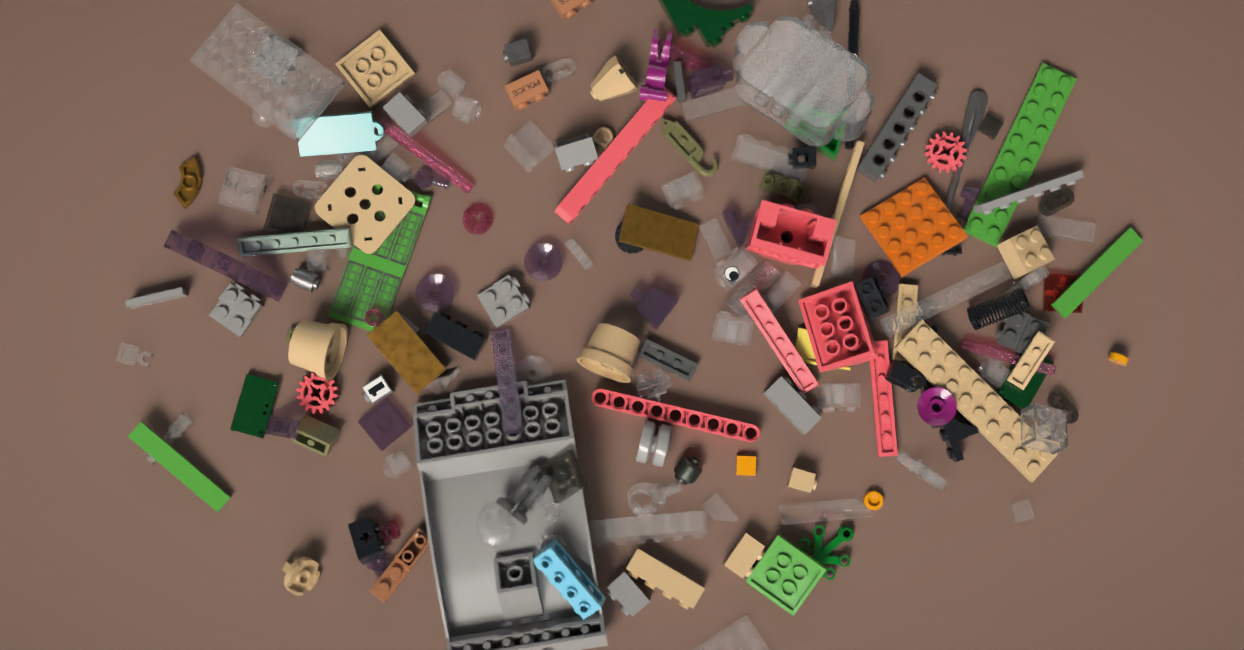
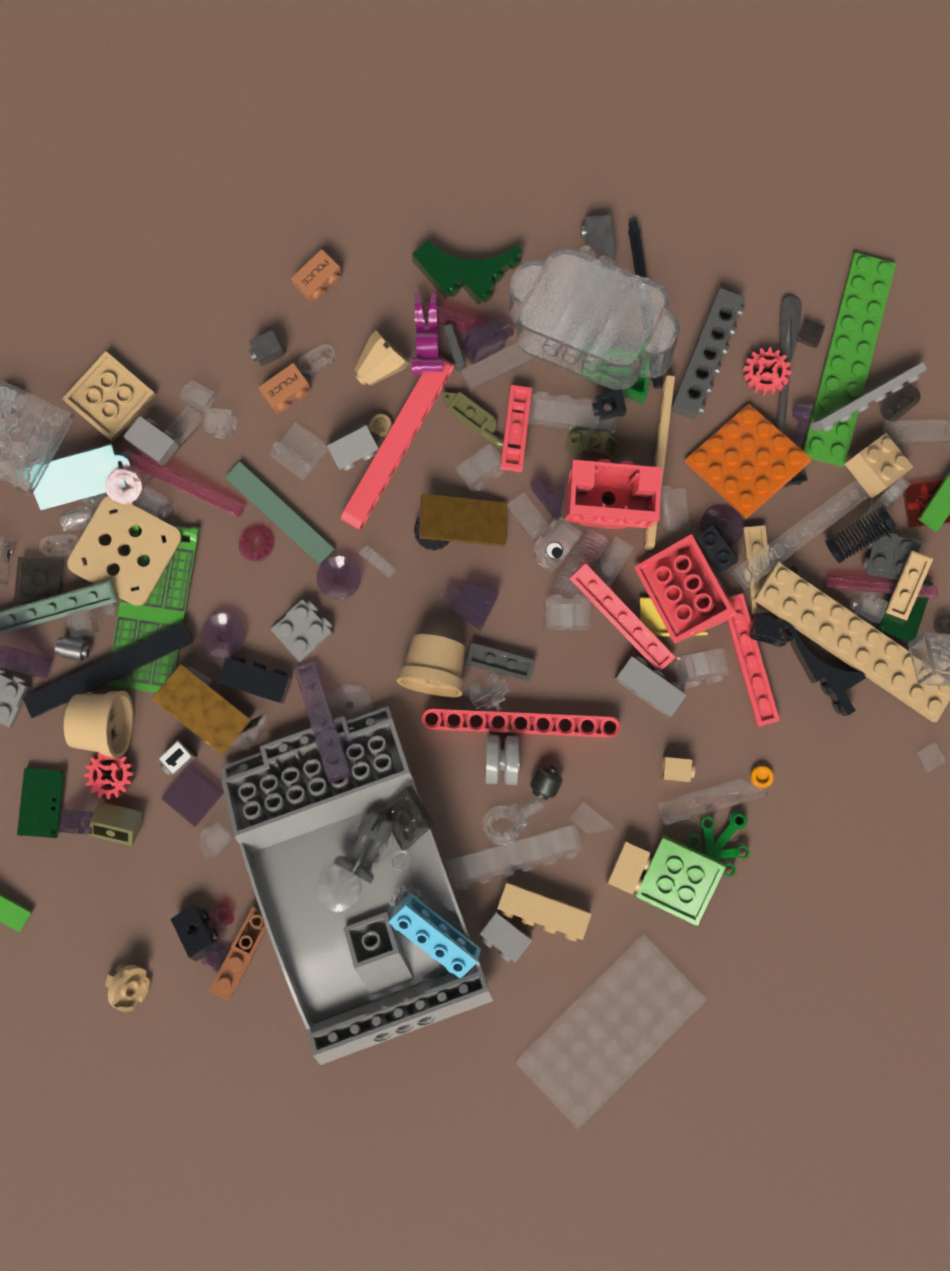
camera: 10 degrees left, 0 degrees up
clear pink bush [365,309,383,327] -> none
clear purple bar [414,169,450,190] -> none
light orange tile [736,456,756,476] -> none
clear pin [896,451,948,492] -> none
magenta dish [917,387,957,426] -> none
none -> black tile [22,622,195,718]
none -> gear [106,468,142,504]
none -> sand green tile [225,462,335,566]
none -> coral hinge [500,385,532,472]

